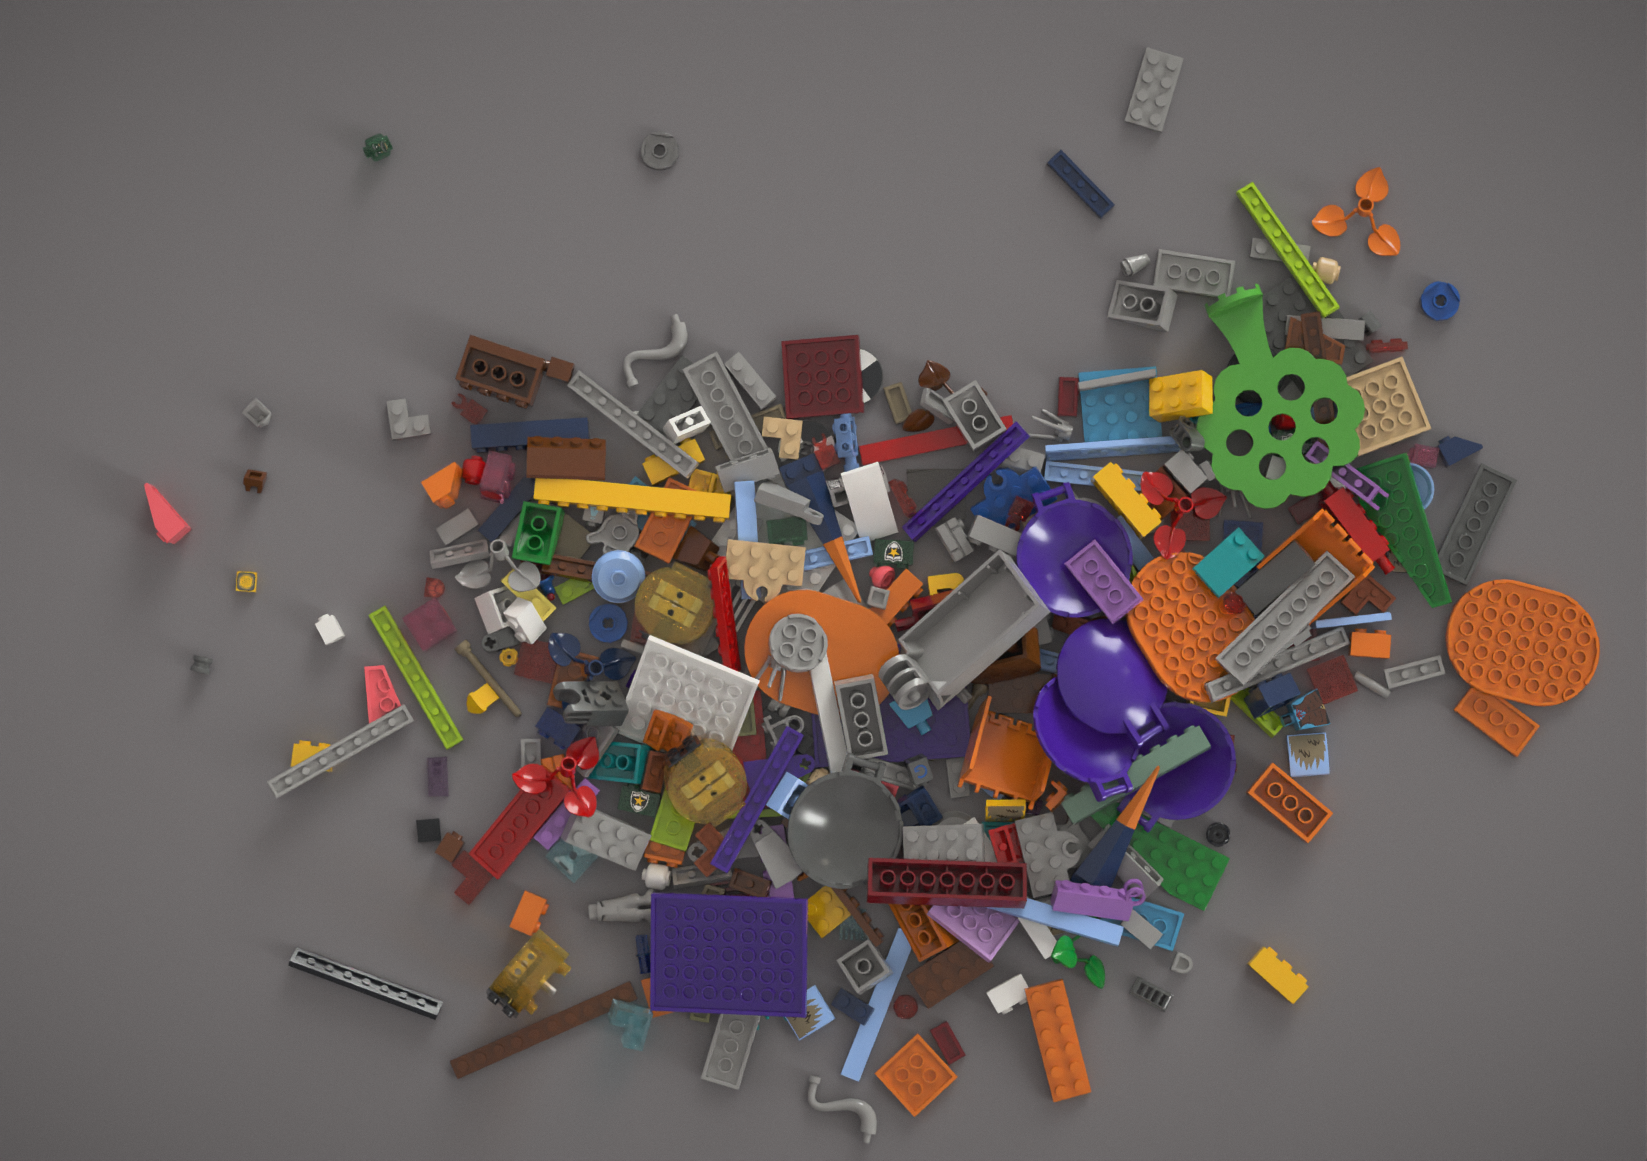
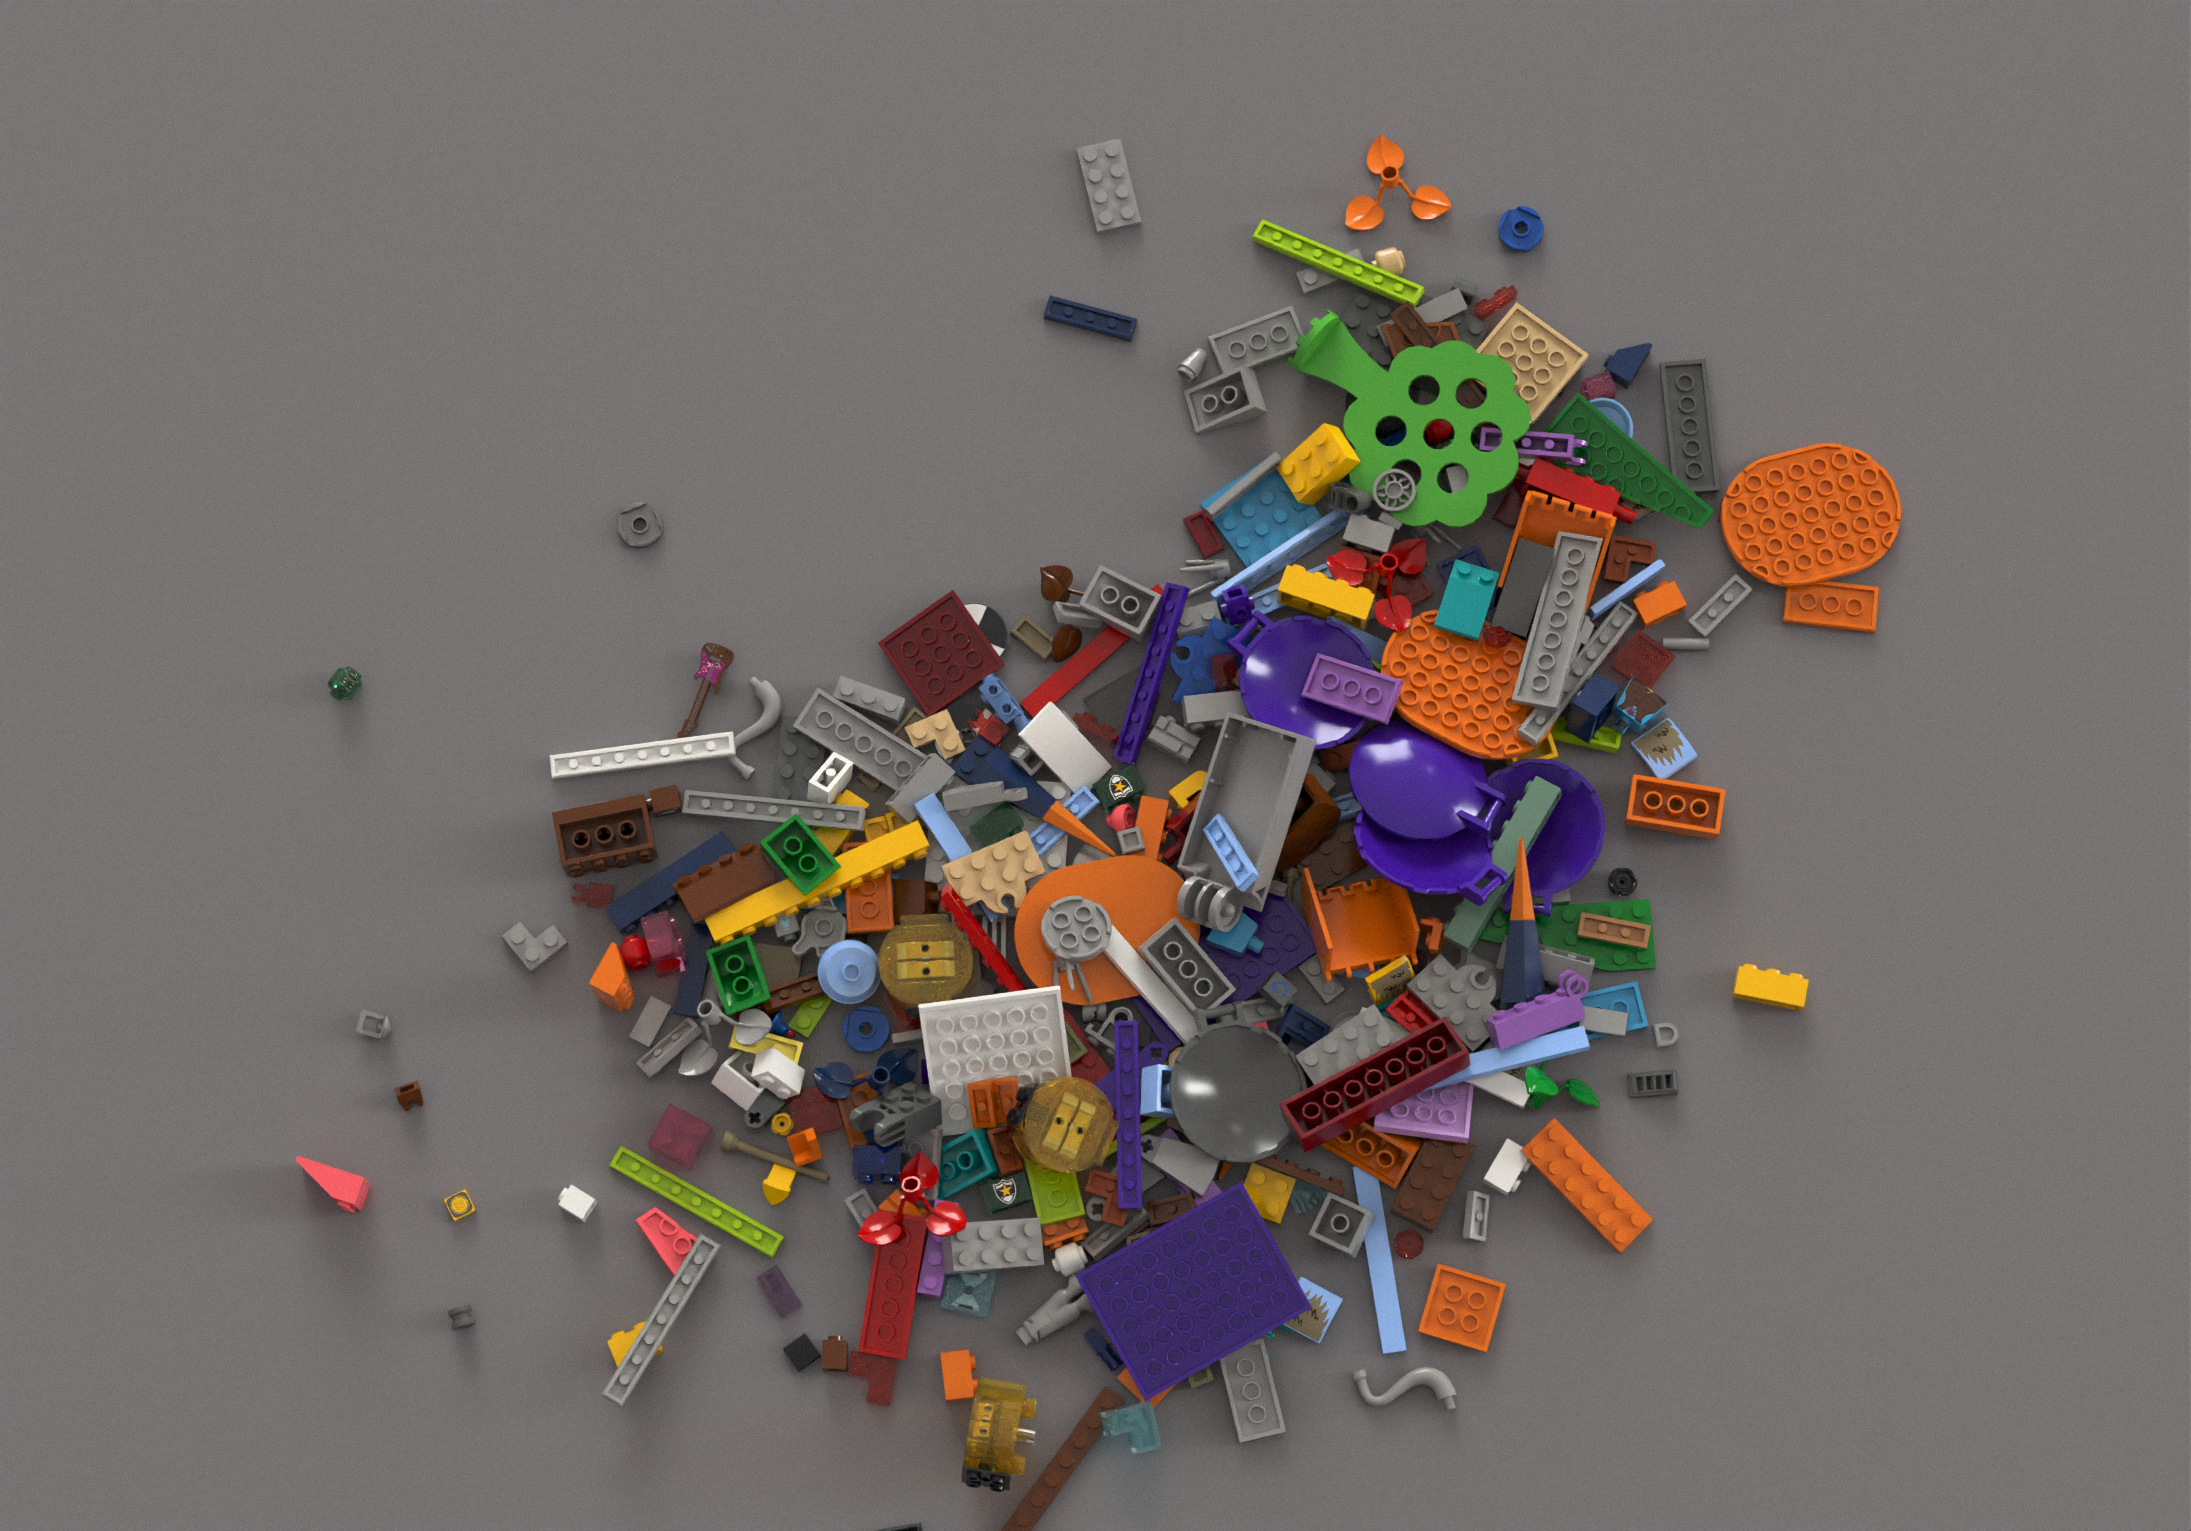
camera: 30 degrees left, 10 degrees down
clear red tile [424,577,445,598] -> none
dark blue plate [831,988,875,1026] -> none
dark red tile [930,1021,966,1065] -> none
none -> white tile [550,731,736,780]
none -> reddish brown piece [677,643,734,739]
none -> green slope [760,813,841,896]
none -> orange panel [787,1127,824,1167]
none -> light blue tile [1202,814,1259,892]
none -> dark purple brick [1220,585,1255,625]
none -> light grey wheel [1373,469,1416,512]
none -> light grey plate [1463,1191,1490,1242]
none -> medium nougat plate [1577,912,1651,950]

